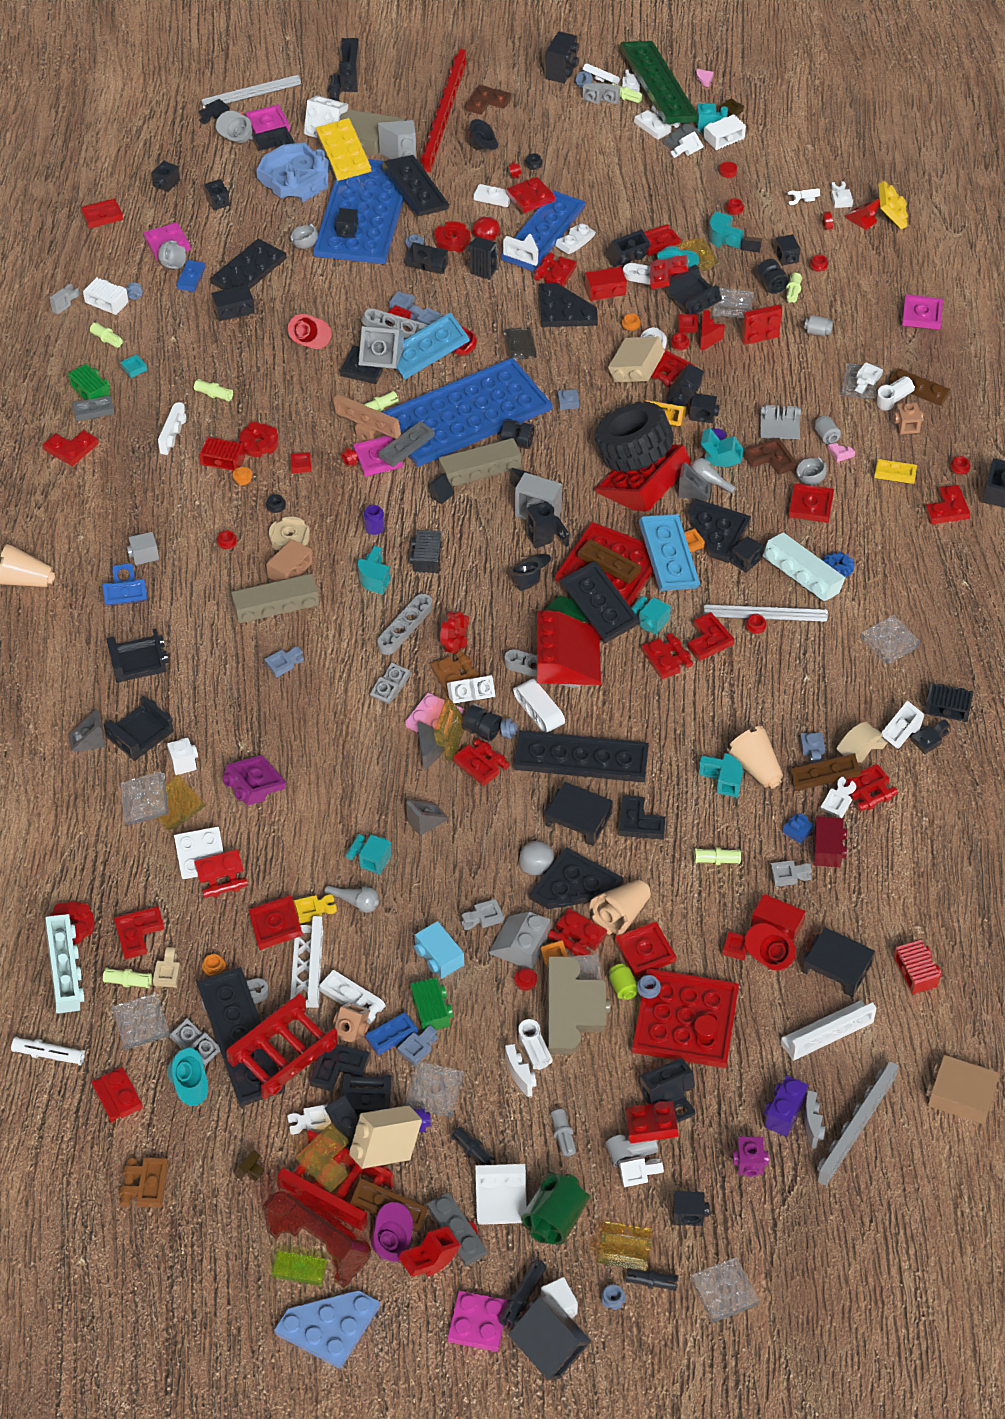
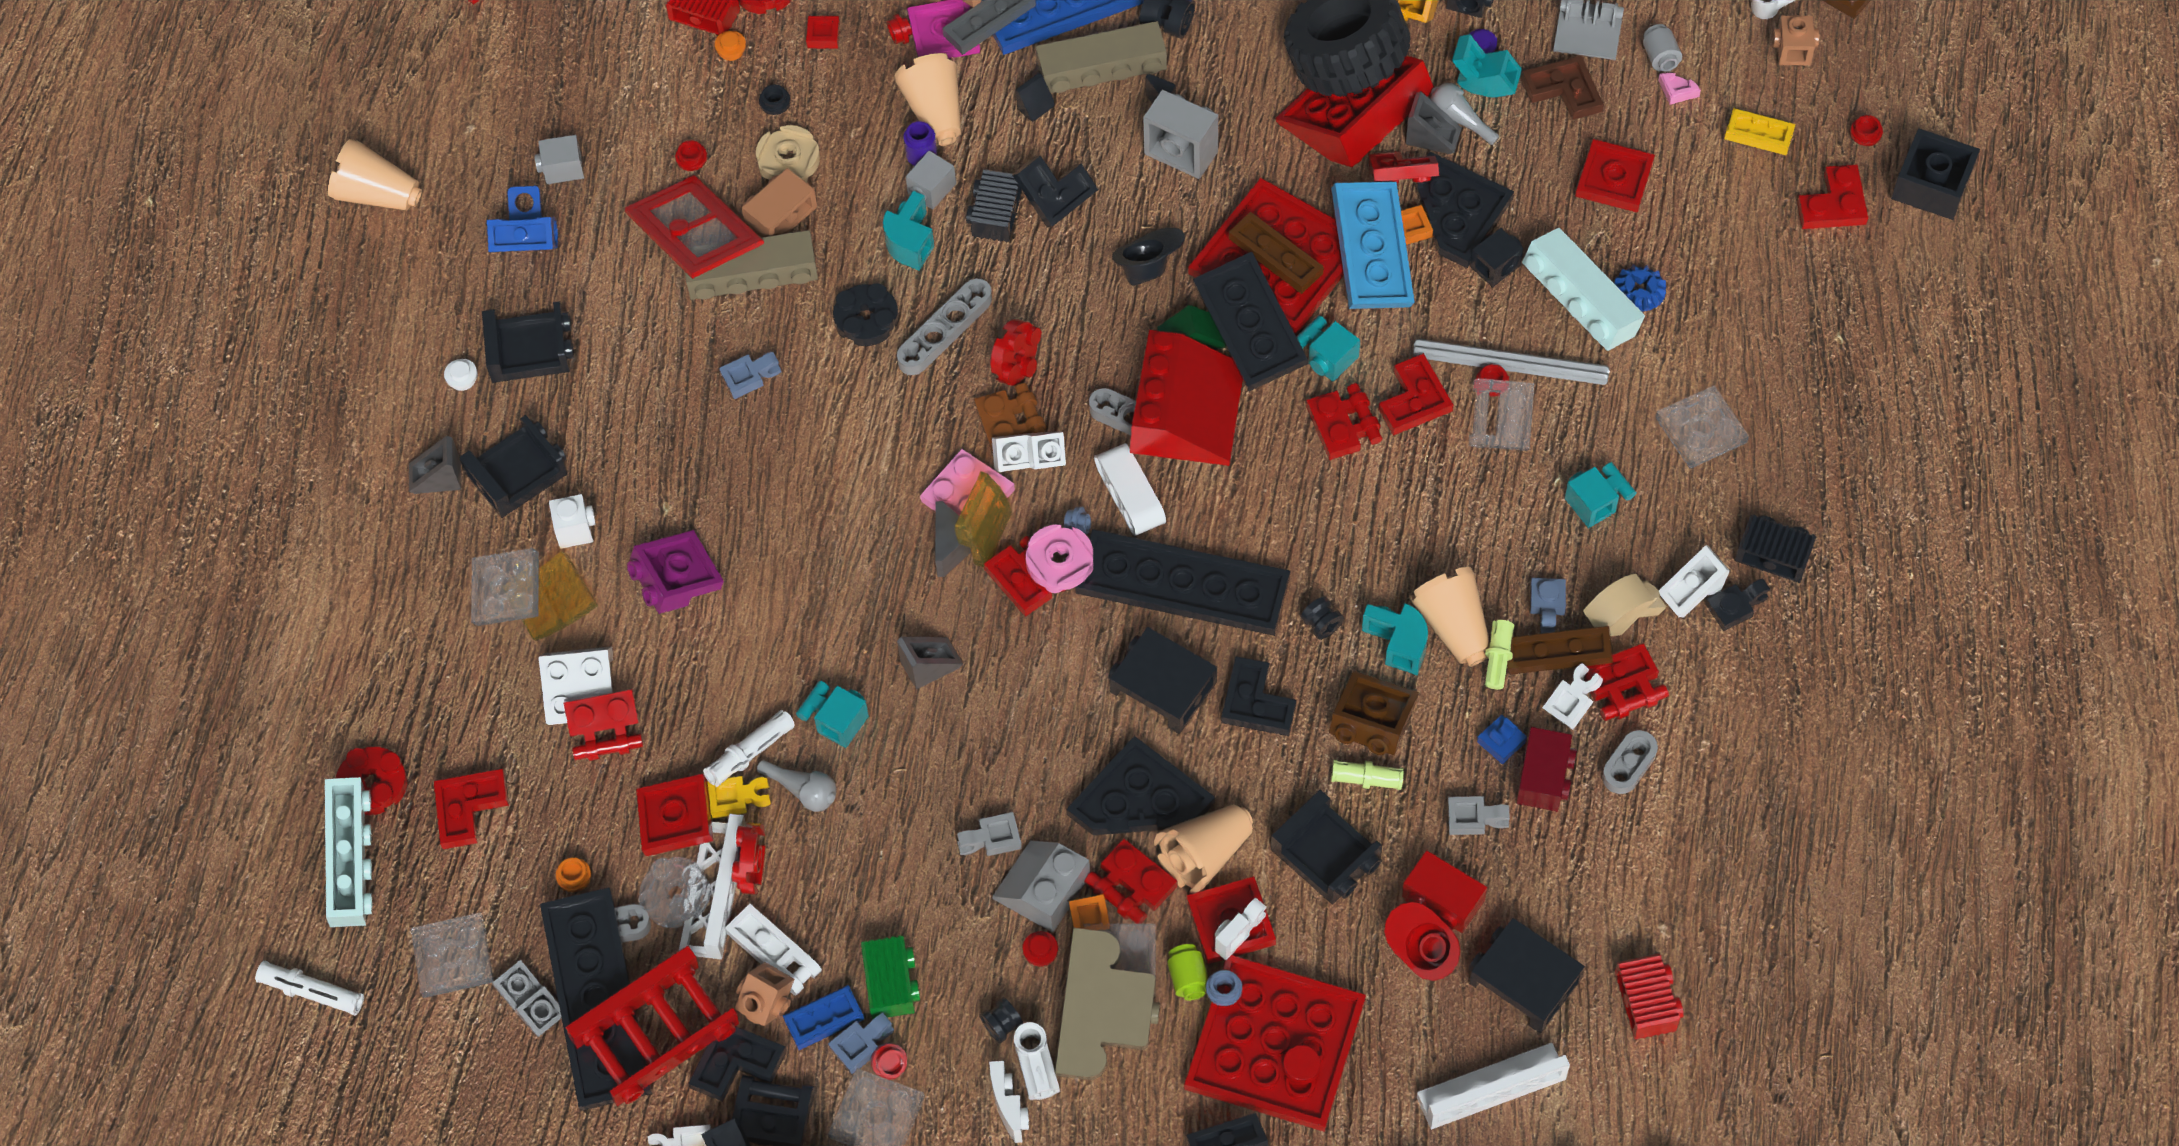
camera: 10 degrees right, 10 degrees up
red plate [91,1067,143,1123] -> none
yellowish green pin [103,968,152,989] -> none
tan plate [153,947,181,988] -> none
teal piece [167,1048,208,1106] -> none
light grey slope [370,663,411,704] -> none
medium azure piece [414,921,464,979] -> none
black wheel [462,704,502,742] -> none
light grey hair [519,840,554,875] -> none
black piece [526,502,569,549] -> none
red plate [722,931,748,961] -> none
light grey hair [796,457,827,485] -> none
none -> white plate [444,359,478,391]
none -> red door [624,175,764,279]
none -> clear plate [638,857,711,928]
none -> white pin [703,710,795,787]
none -> red plate [732,823,766,895]
none -> black plate [833,283,899,346]
none -> plate [871,1043,907,1080]
none -> light nougat cone [895,53,961,146]
none -> light grey brick [906,151,956,210]
none -> black wheel [979,997,1024,1043]
none -> black plate [1012,156,1099,227]
none -> bright pink plate [1026,525,1093,593]
none -> white plate [1215,898,1267,960]
none -> black panel [1271,790,1382,905]
none -> black wheel [1301,596,1344,640]
none -> reddish brown plate [1329,671,1419,756]
none -> red plate [1368,151,1439,184]
none -> clear plate [1469,379,1535,451]
none -> yellowish green axle [1485,620,1515,690]
none -> teal brick [1565,462,1637,528]
none -> light grey plate [1602,730,1658,794]

